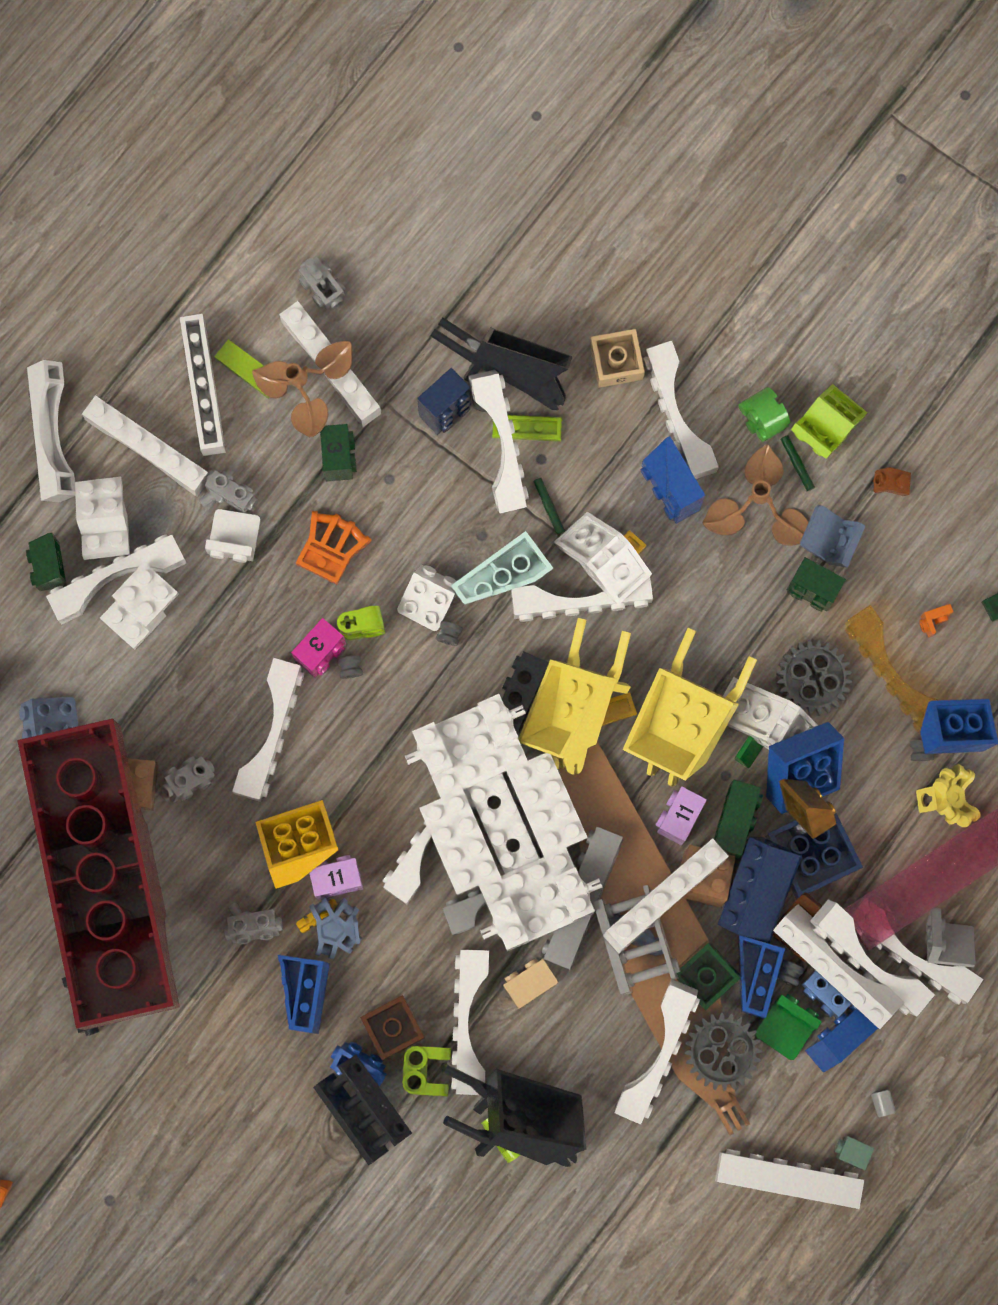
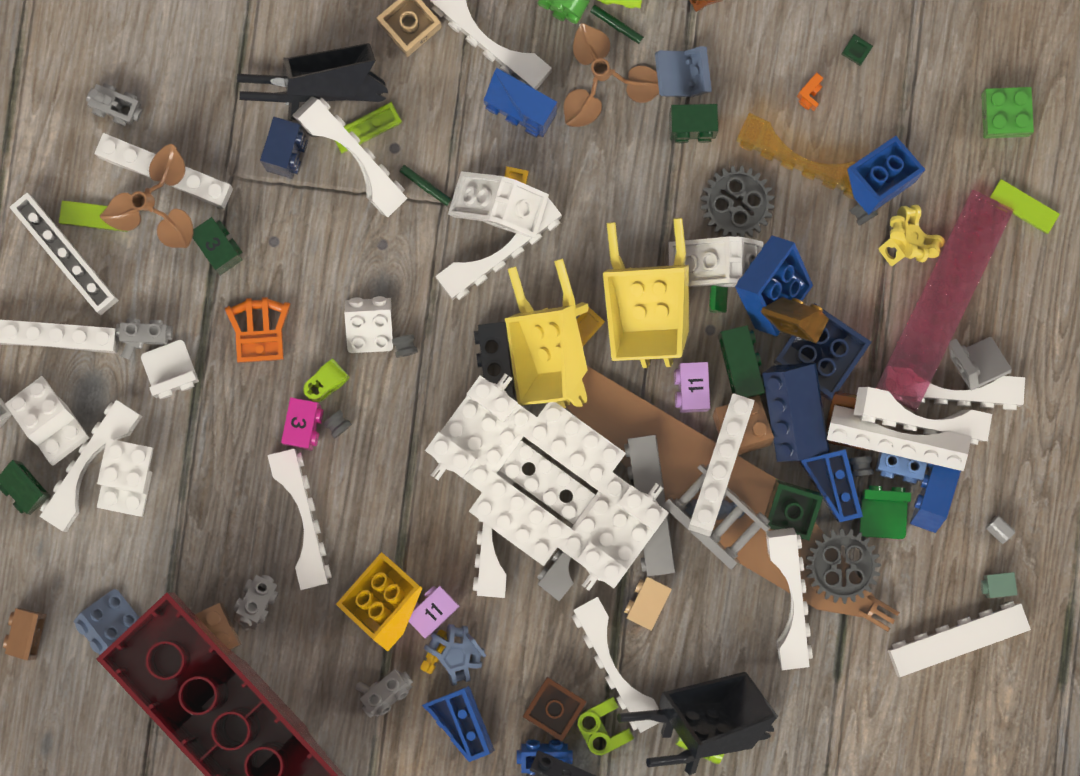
camera: 30 degrees left, 5 degrees up
light aqua wedge [451,531,553,605] -> none

